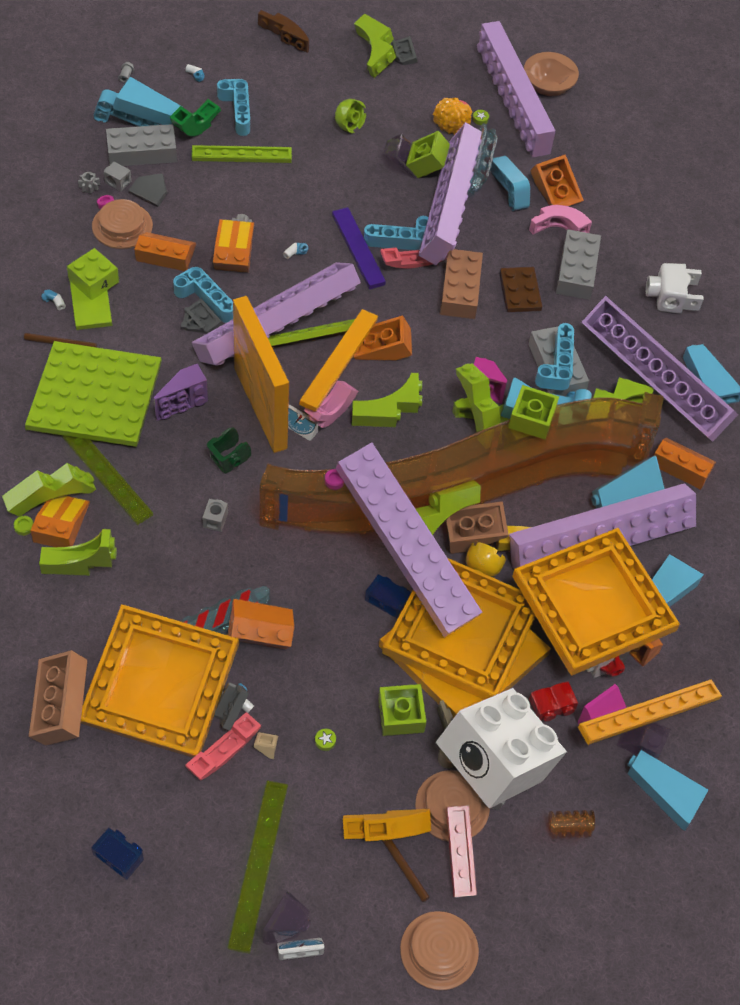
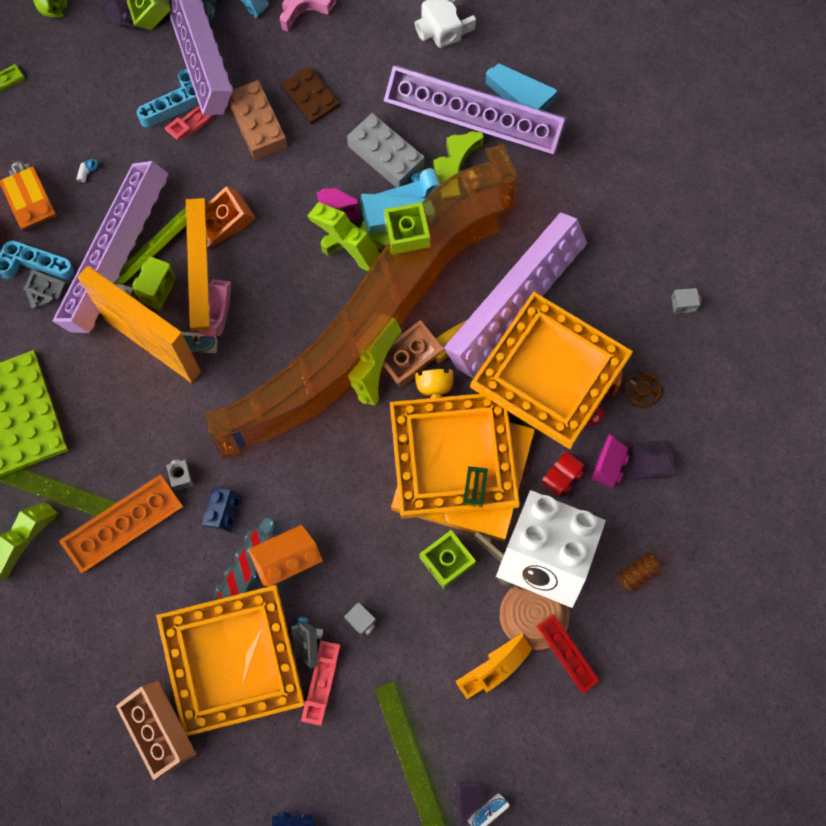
camera: 25 degrees left, 15 degrees up
lime tile [14,516,33,536] -> none
orange slope [30,495,90,547] -> none
lime arch [39,529,117,576] -> none
medium lavender slope [154,364,208,421] -> none
dark green piece [207,427,251,474] -> none
tan slope [254,732,278,759] -> none
lime tile [315,729,336,751] -> none
dark pink tile [325,469,344,490] -> none
dark purple tile [332,207,386,290] -> none
lavender brick [336,443,482,638] -> none
lime arch [352,373,422,427] -> none
clear blue brick [365,574,411,619] -> none
reddish brown piece [382,839,430,902] -> none
nougat piece [400,911,479,990] -> none
medium azure beam [535,323,574,390] -> none
light grey brick [556,229,601,300] -> none
light orange tile [578,679,722,745] -> none
medium azure slope [591,456,664,509] -> none
medium azure slope [628,750,708,831] -> none
medium azure slope [652,554,704,607] -> none
orange slope [654,438,716,490] -> none
none -> orange plate [59,474,183,574]
none -> lime brick [133,256,176,310]
none -> dark blue bracket [201,488,242,532]
none -> light grey brick [344,602,376,636]
none -> dark green tile [463,466,488,508]
none -> reddish brown piece [623,371,662,408]

